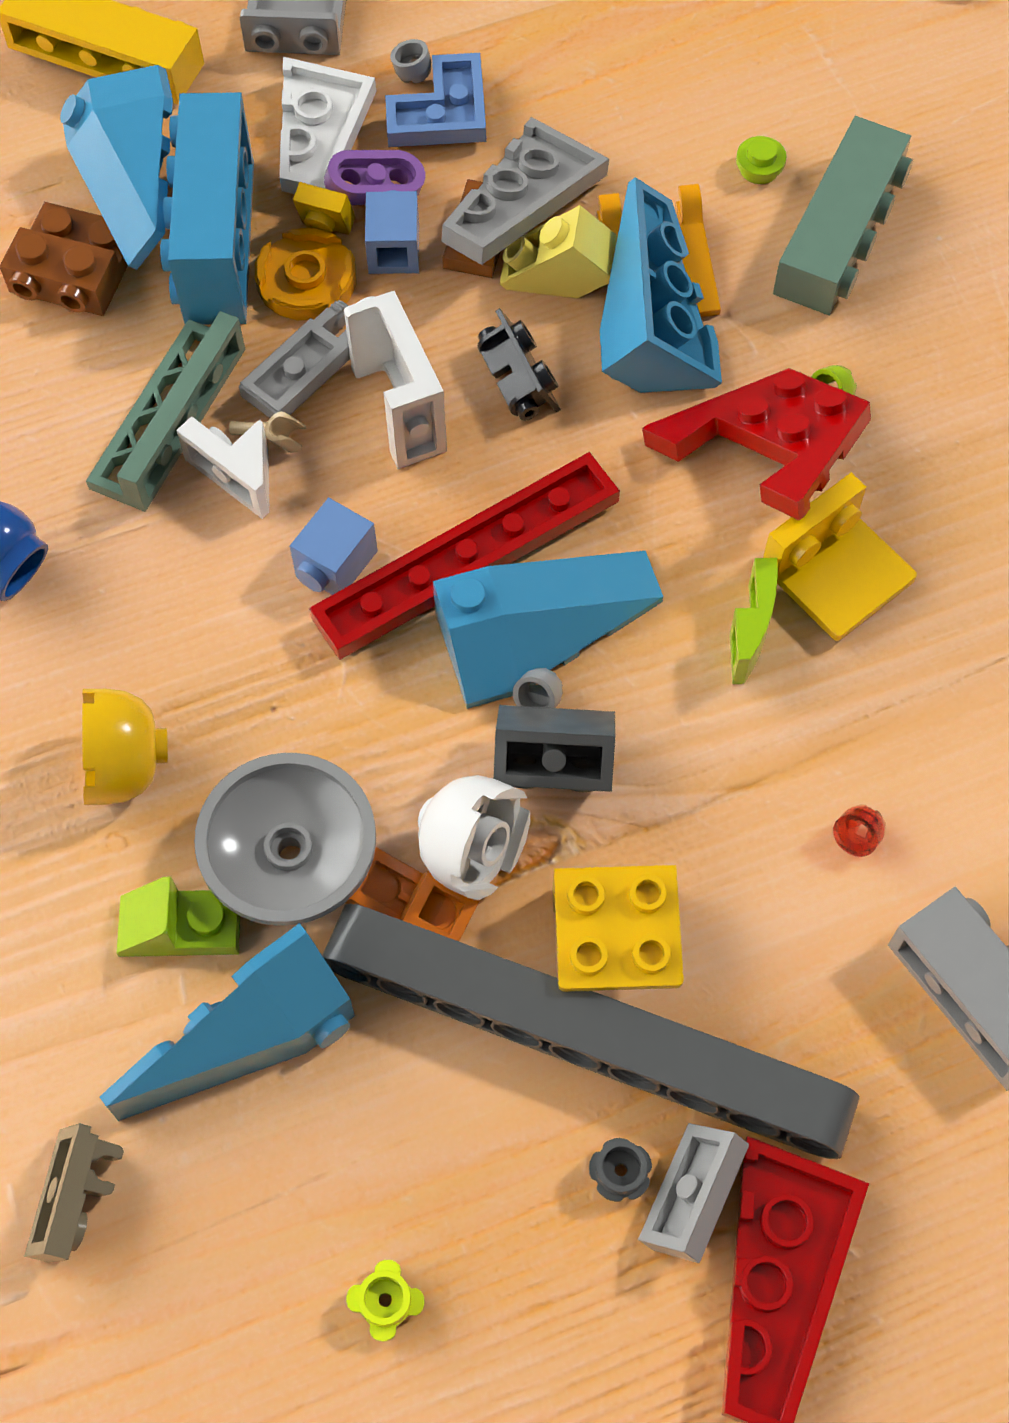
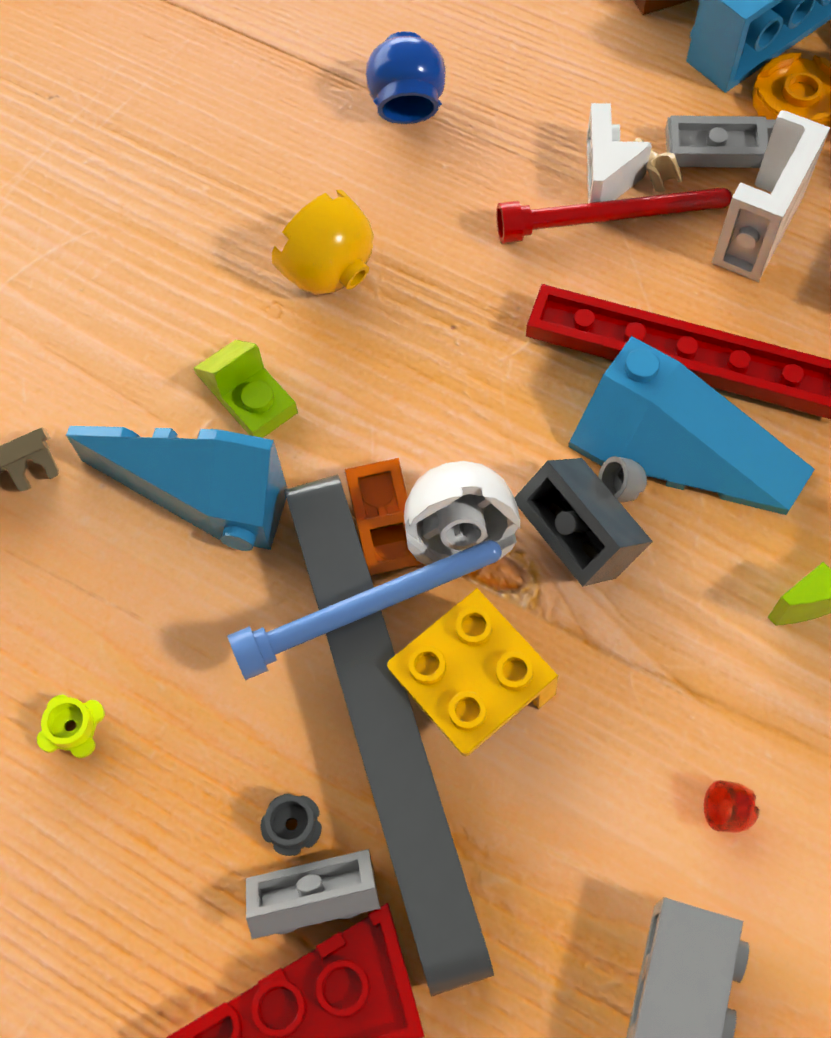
camera: 55 degrees right, 0 degrees up
sand green fence [86,311,245,512] -> none
light grey dish [194,753,376,926] -> none
medium blue brick [290,497,378,595] -> none
none -> medium blue piece [227,540,502,680]
none -> red piece [496,188,732,244]

